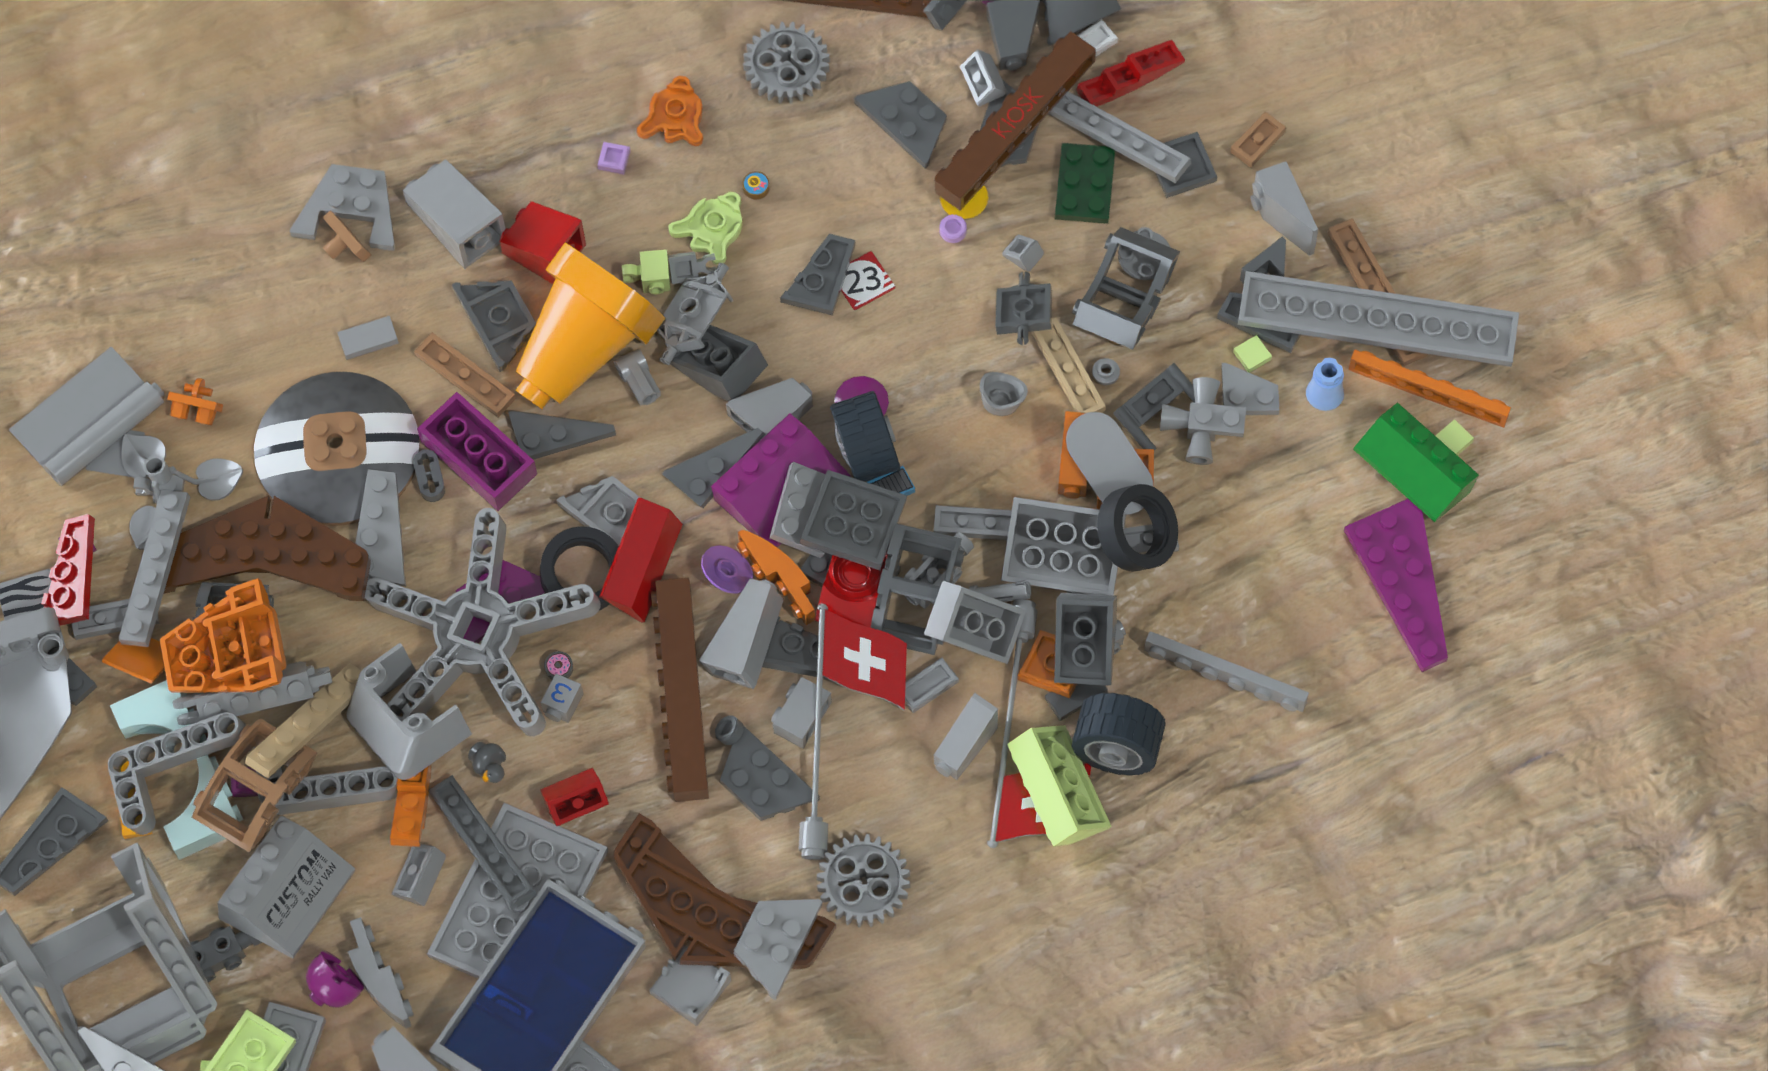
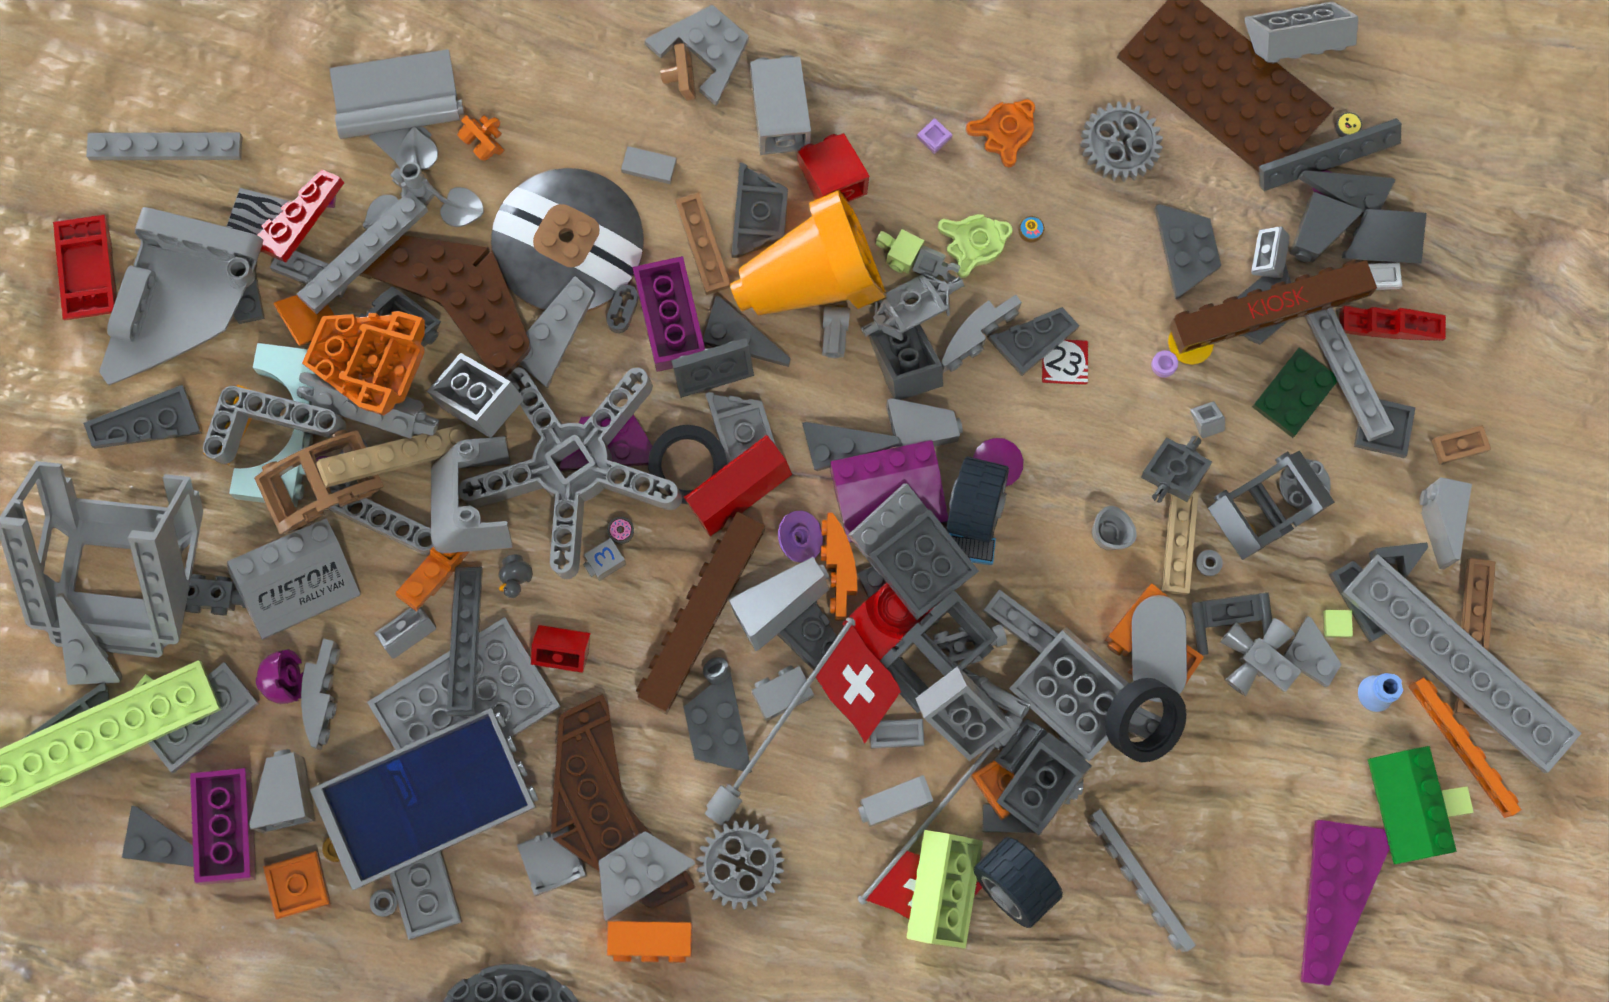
camera: 25 degrees right, 10 degrees up
none -> light grey brick [427,353,524,438]
none -> orange brick [607,921,693,963]
none -> dark grey plate [671,338,754,398]
none -> light grey slope [941,295,1022,373]
none -> dark grey tile [994,719,1048,775]

